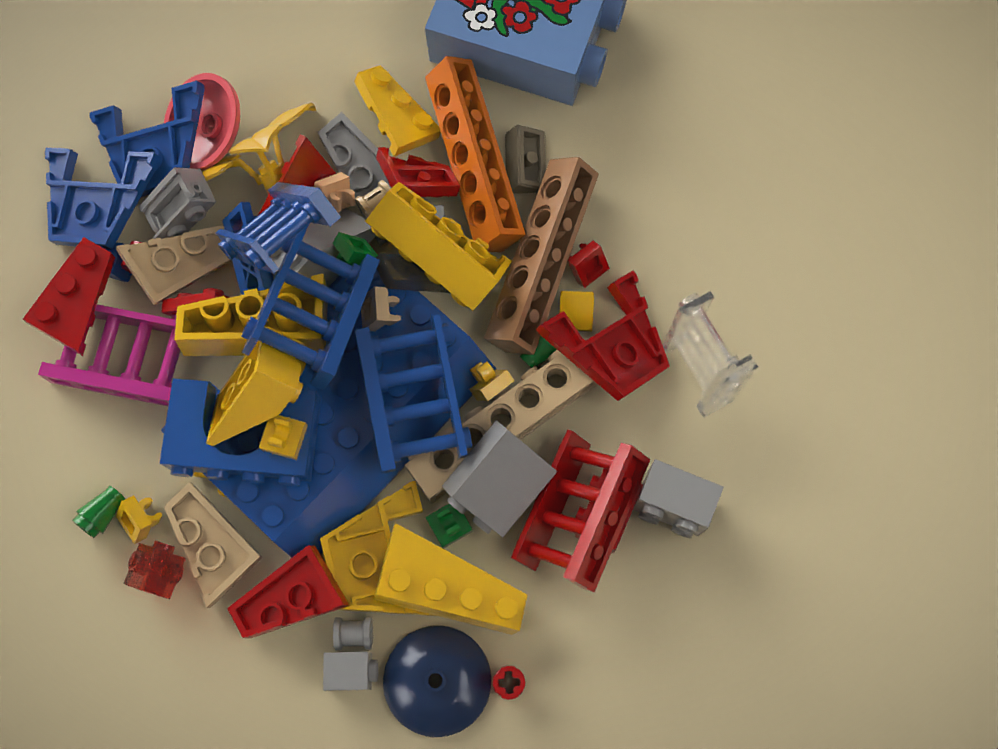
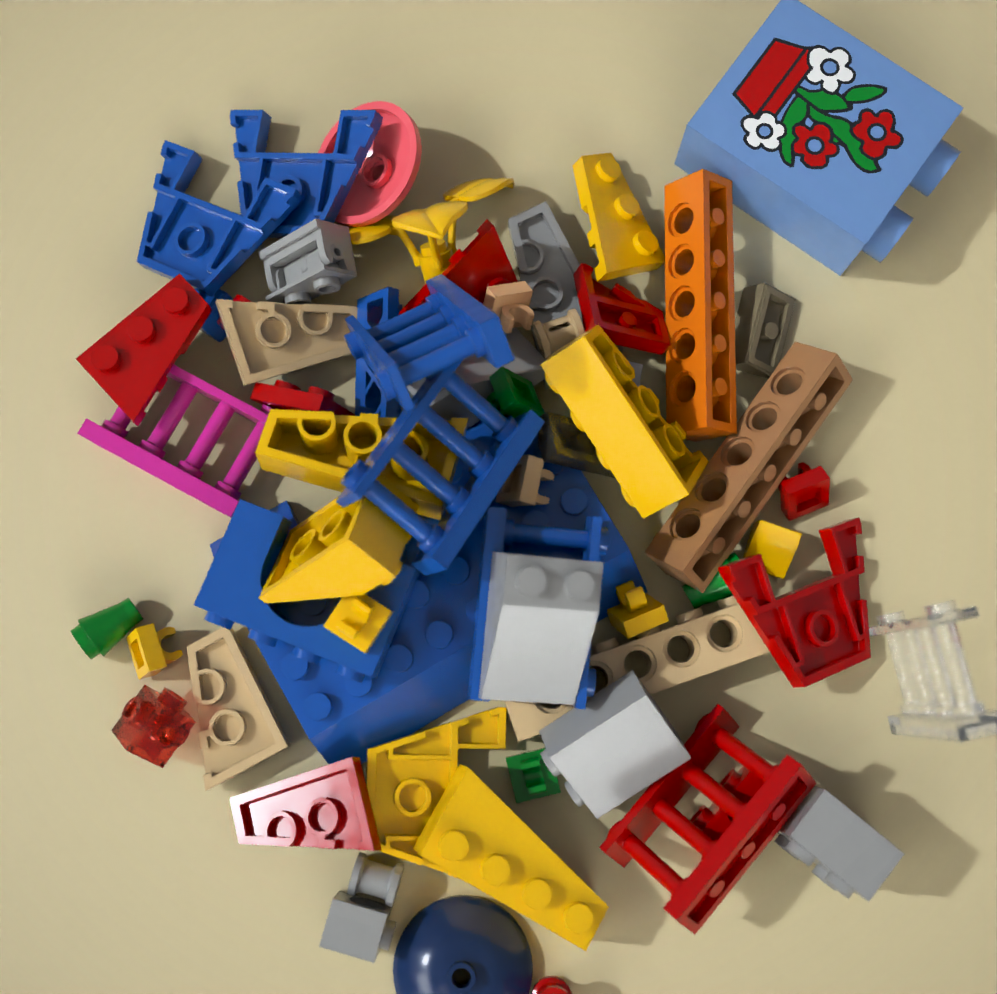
camera: 15 degrees right, 5 degrees up
none -> slope [479,552,603,705]

